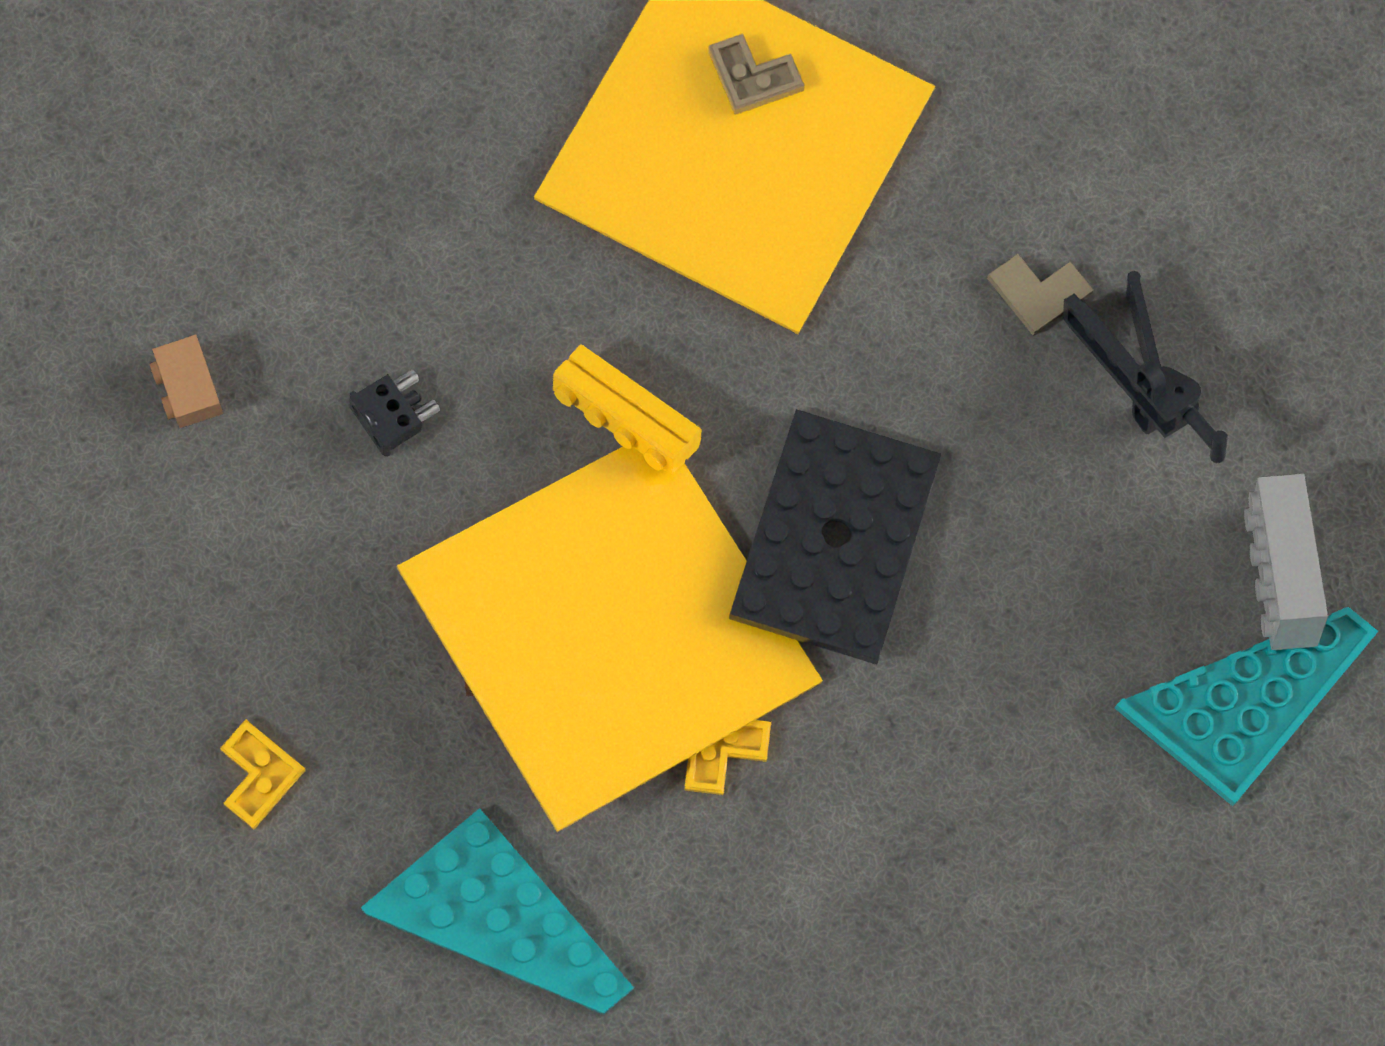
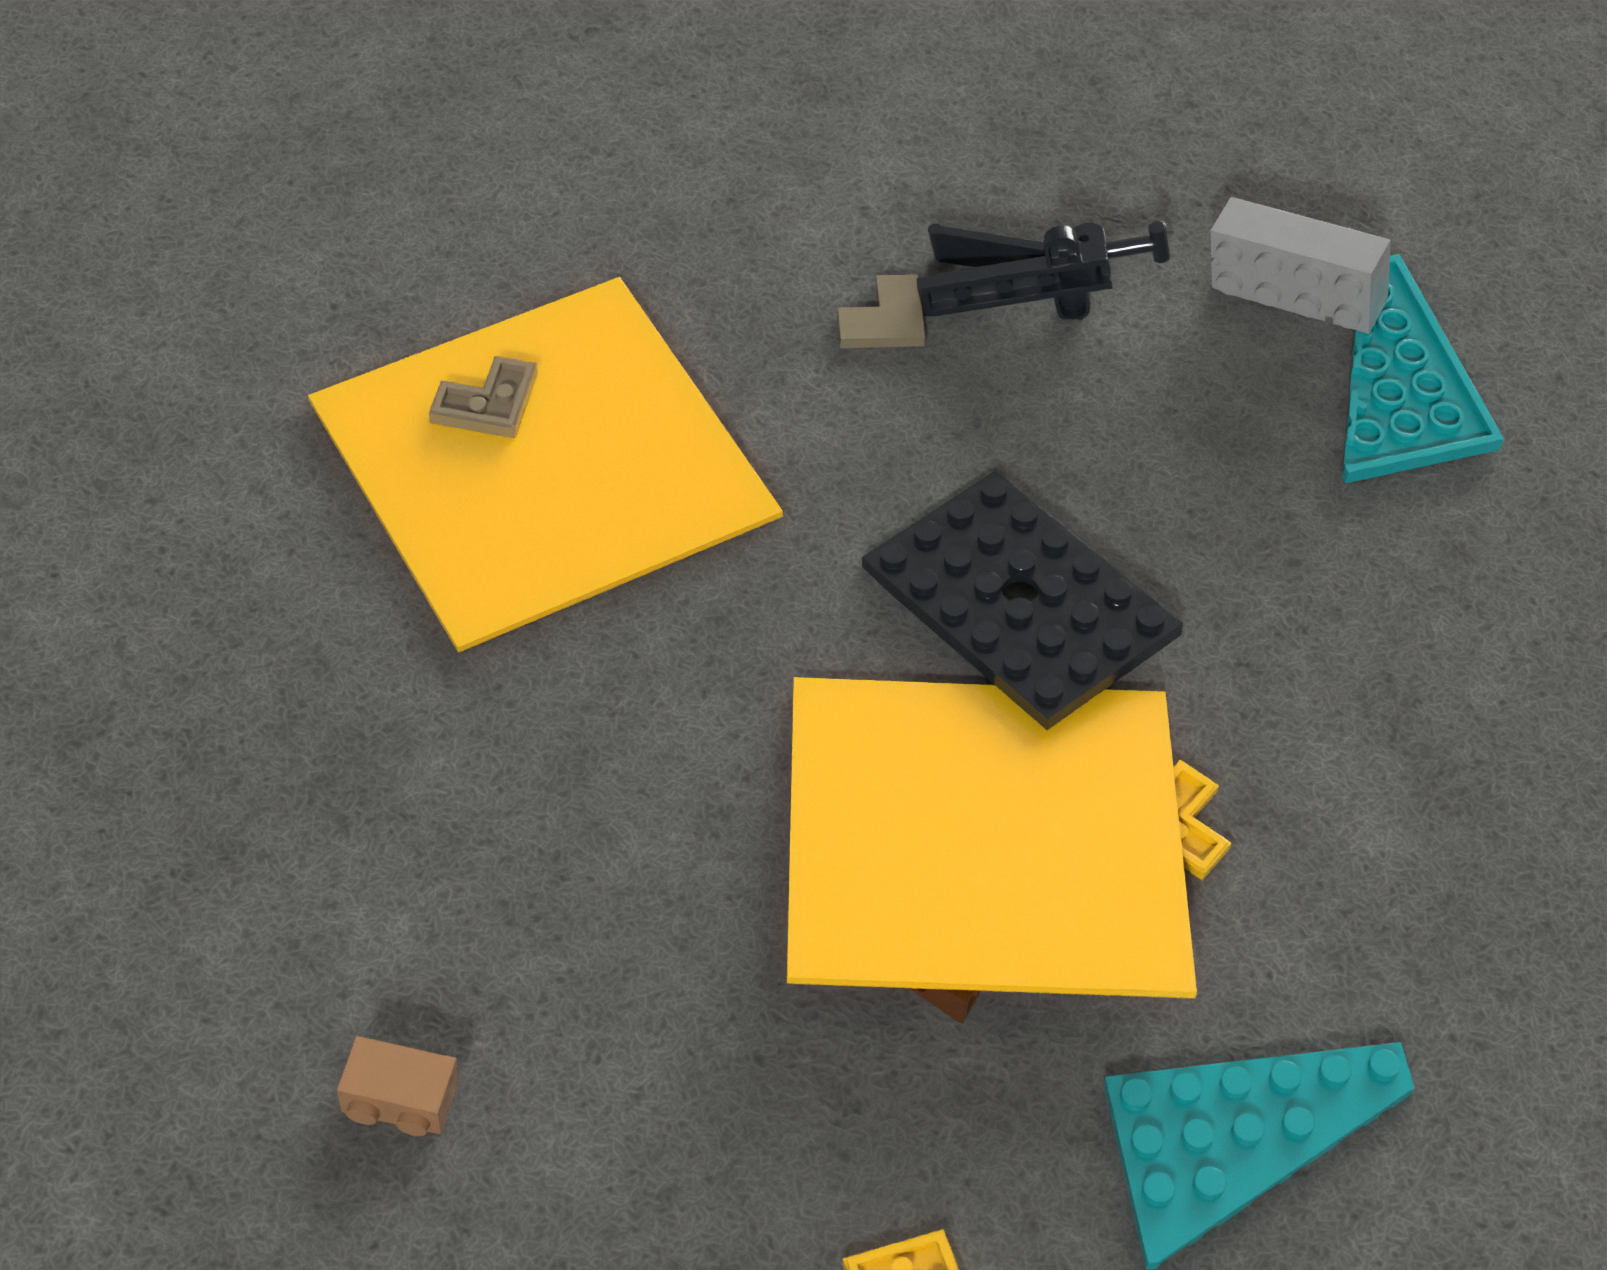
camera: 55 degrees left, 20 degrees down
black piece [349,370,440,456] -> none
yellow brick [553,344,702,475] -> none

